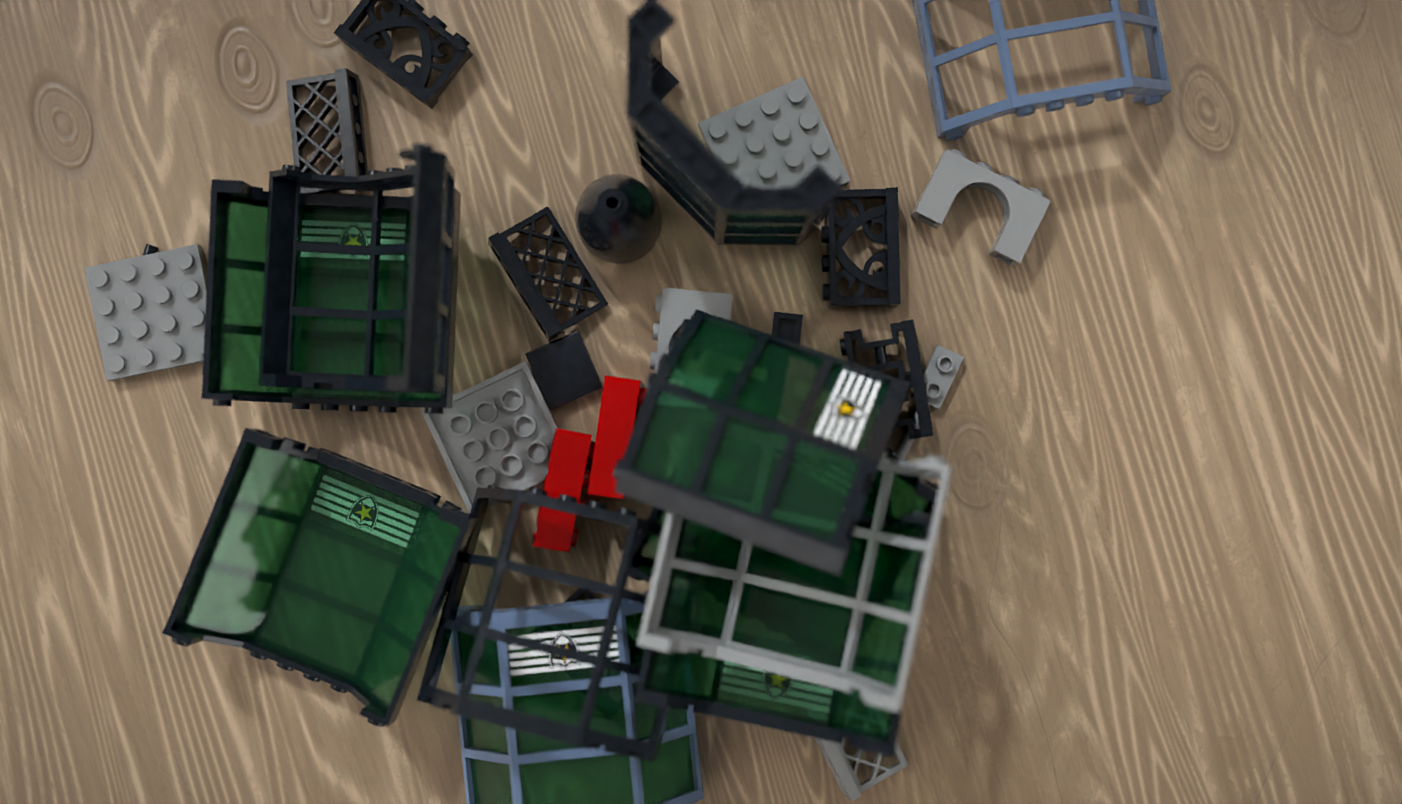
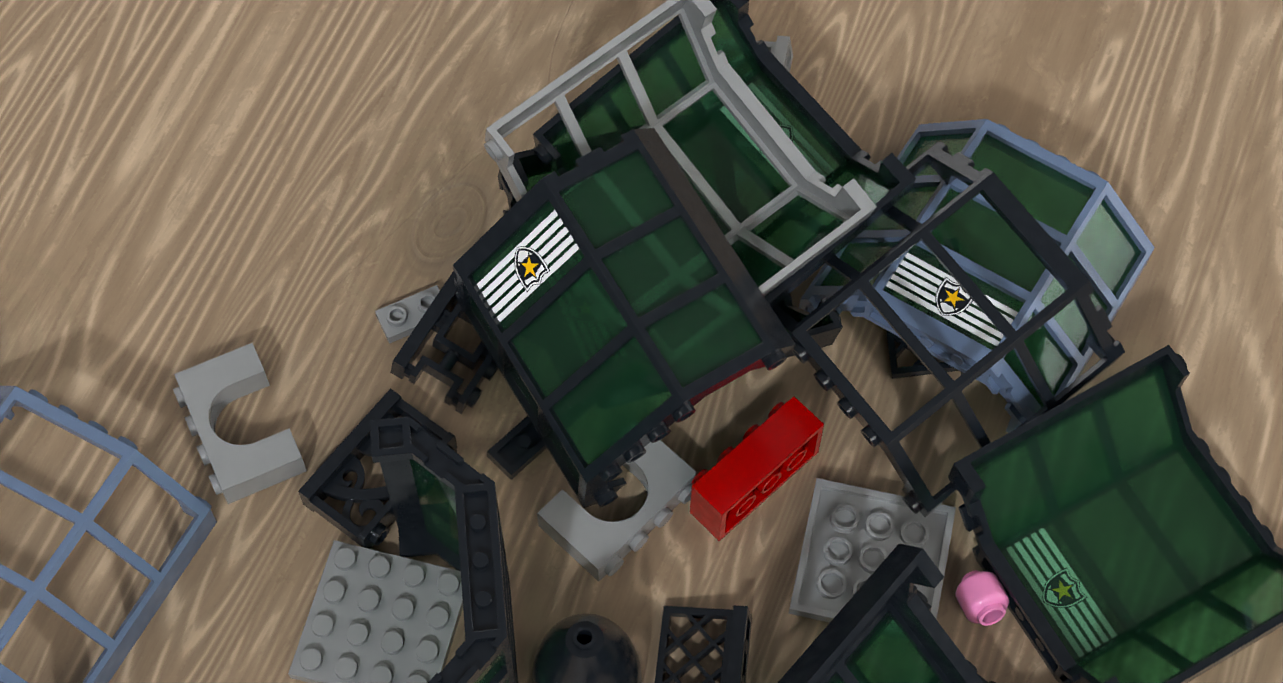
camera: 140 degrees left, 25 degrees down
black slope [525,331,603,410] -> none
red wedge [531,428,595,552] -> none
none -> bright pink head [955,570,1009,626]

